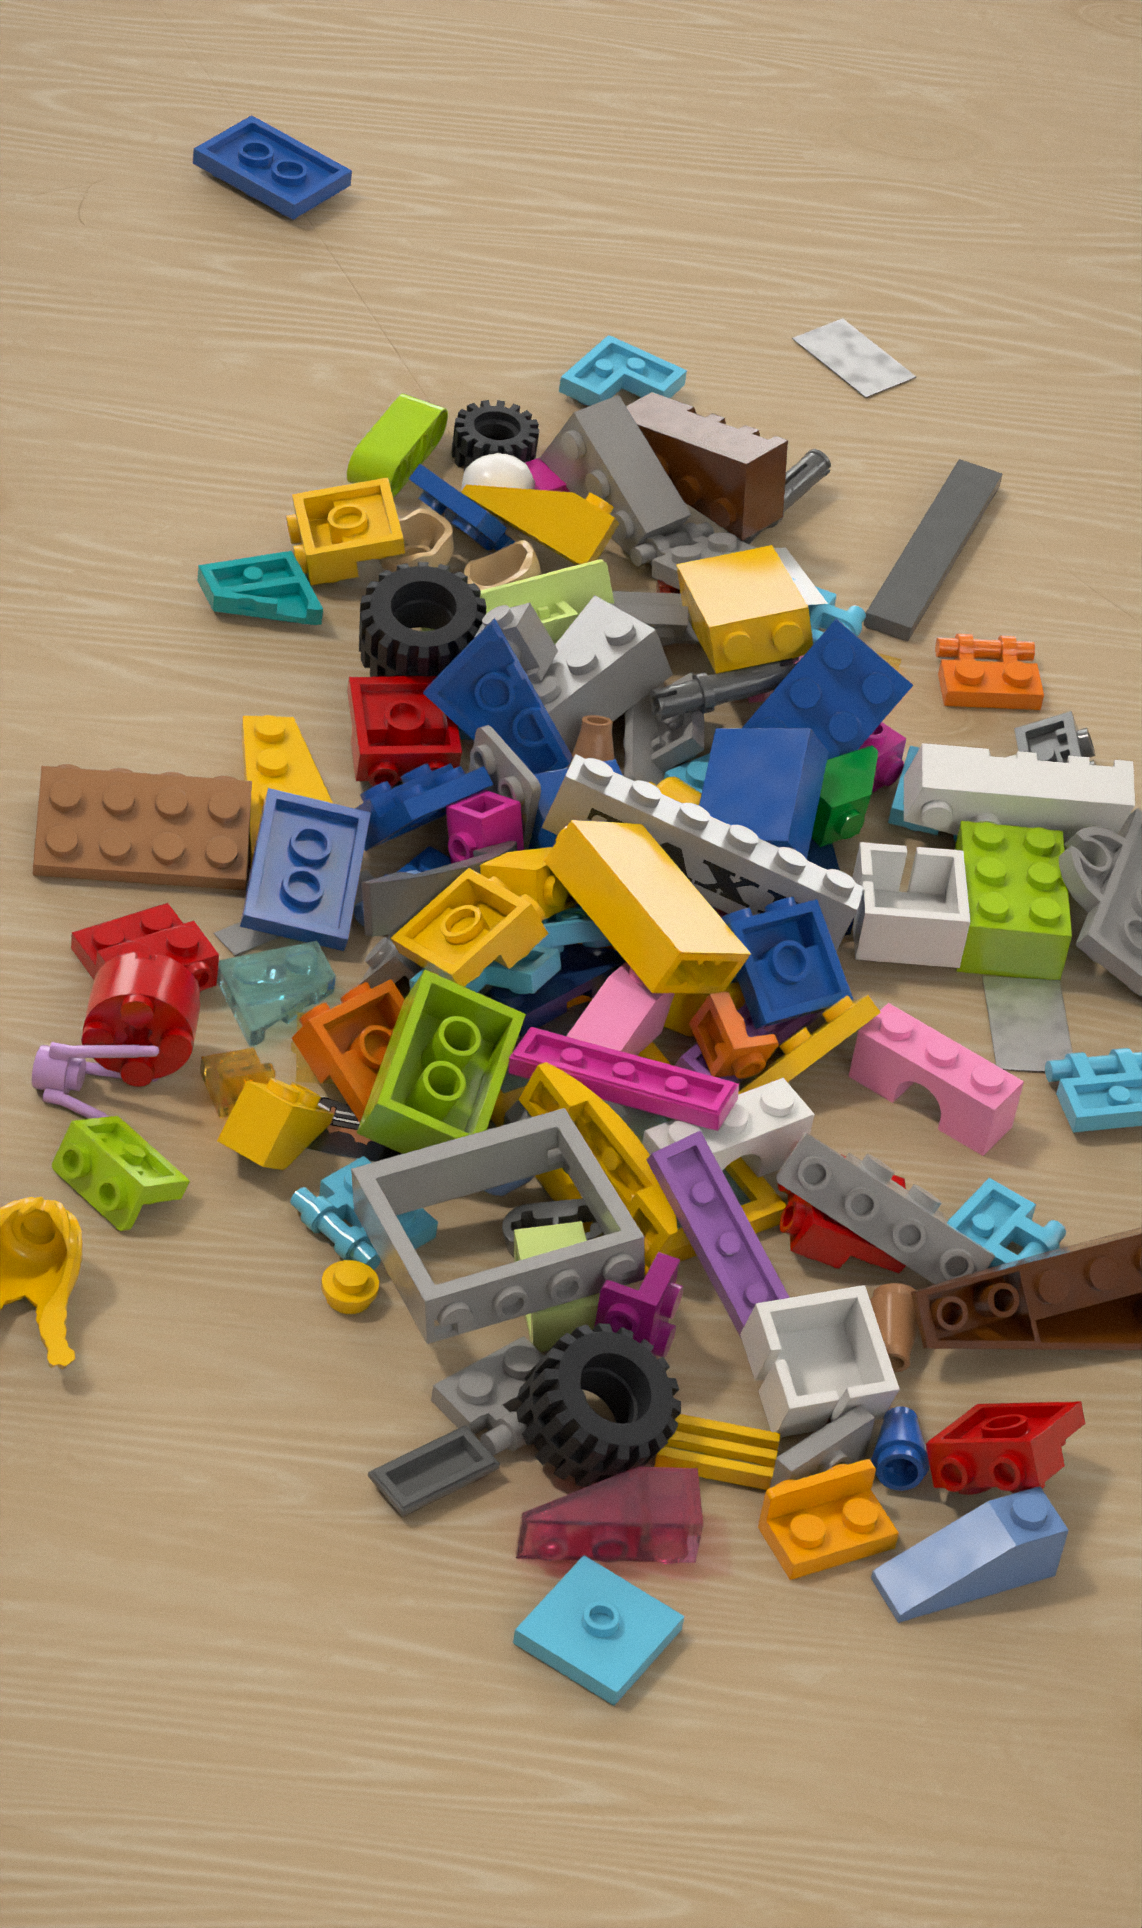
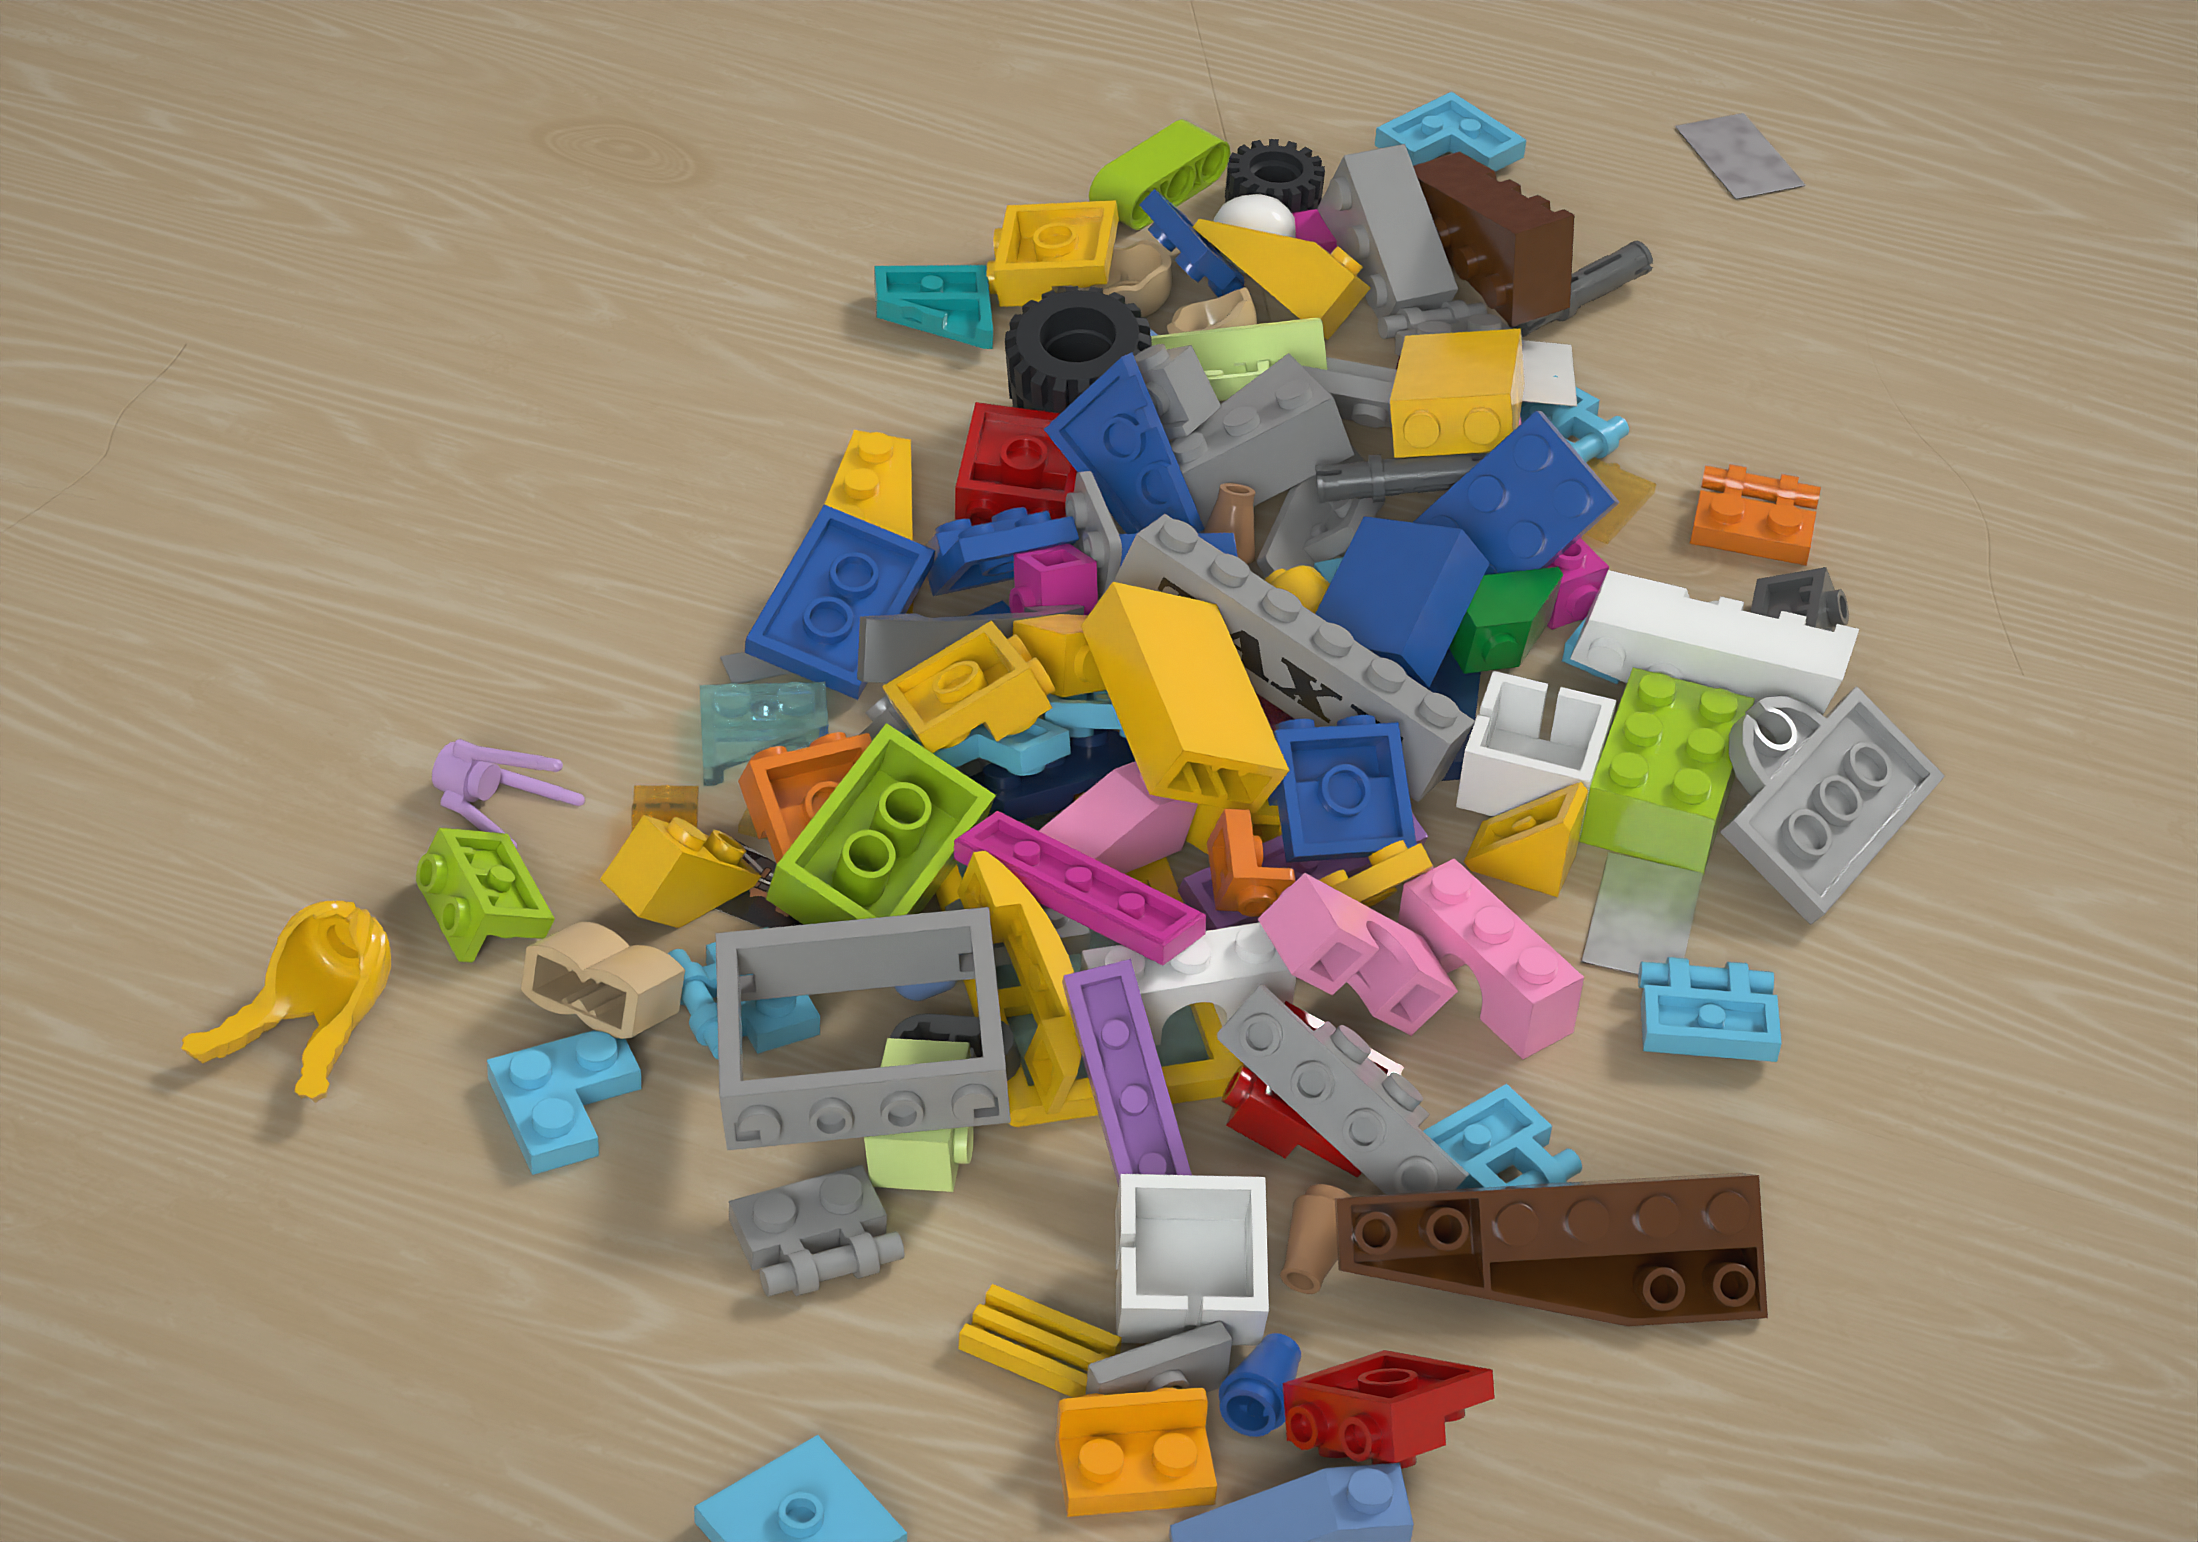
camera: 20 degrees right, 0 degrees up
medium nougat bracket [33,764,252,890] -> none
red plate [71,903,219,992] -> none
red brick [81,953,200,1087] -> none
yellow plate [321,1260,379,1314] -> none
dark grey tile [368,1425,500,1517] -> none
clear pink slope [515,1467,703,1564] -> none
black tyre [516,1323,681,1489] -> none
magenta bracket [594,1252,684,1358] -> none
dark grey tile [863,459,1003,641] -> none
none -> medium azure plate [487,1030,641,1175]
none -> tan brick [521,922,685,1039]
none -> bright pink arch [1258,873,1458,1036]
none -> yellow slope [1463,782,1588,897]

